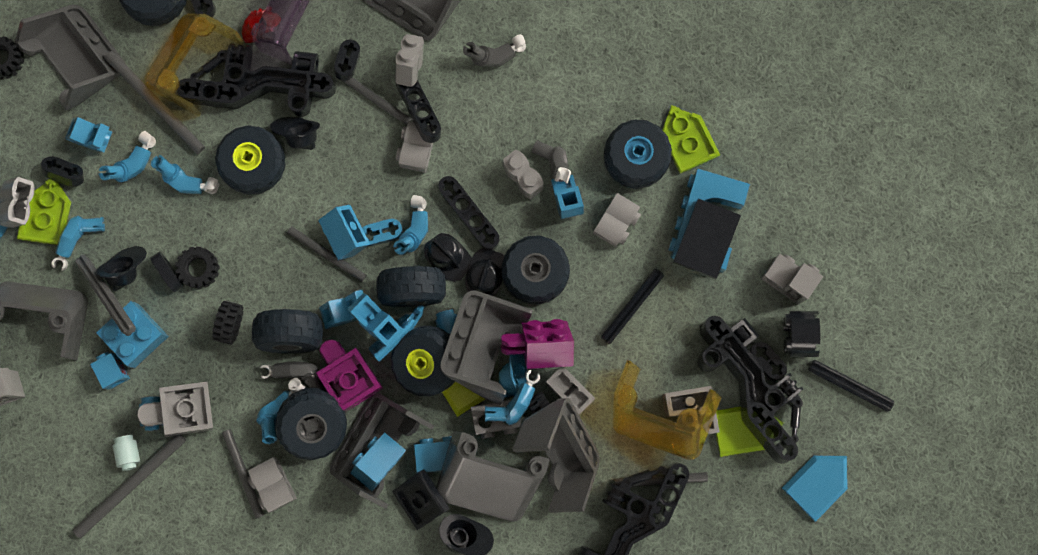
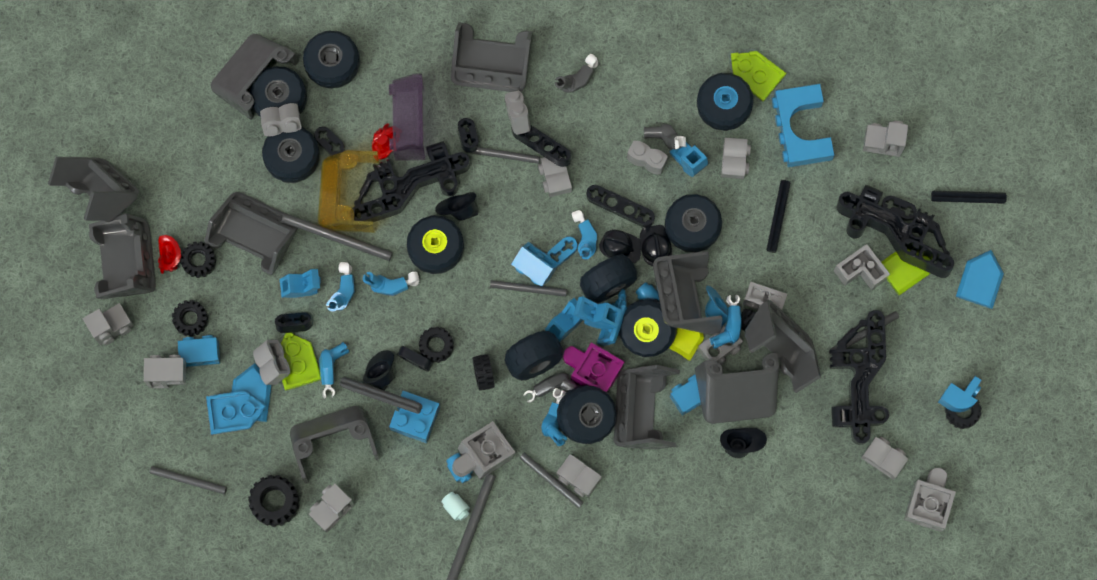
camera: 25 degrees left, 5 degrees down
dark azure brick [90,352,130,390] -> none
dark azure brick [351,432,406,491] -> none
black tile [392,469,450,530] -> none
magenta brick [501,319,574,369] -> none
clear yellow windscreen [613,360,721,460] -> none
black tile [673,198,741,280] -> none
black brick [783,311,821,357] -> none

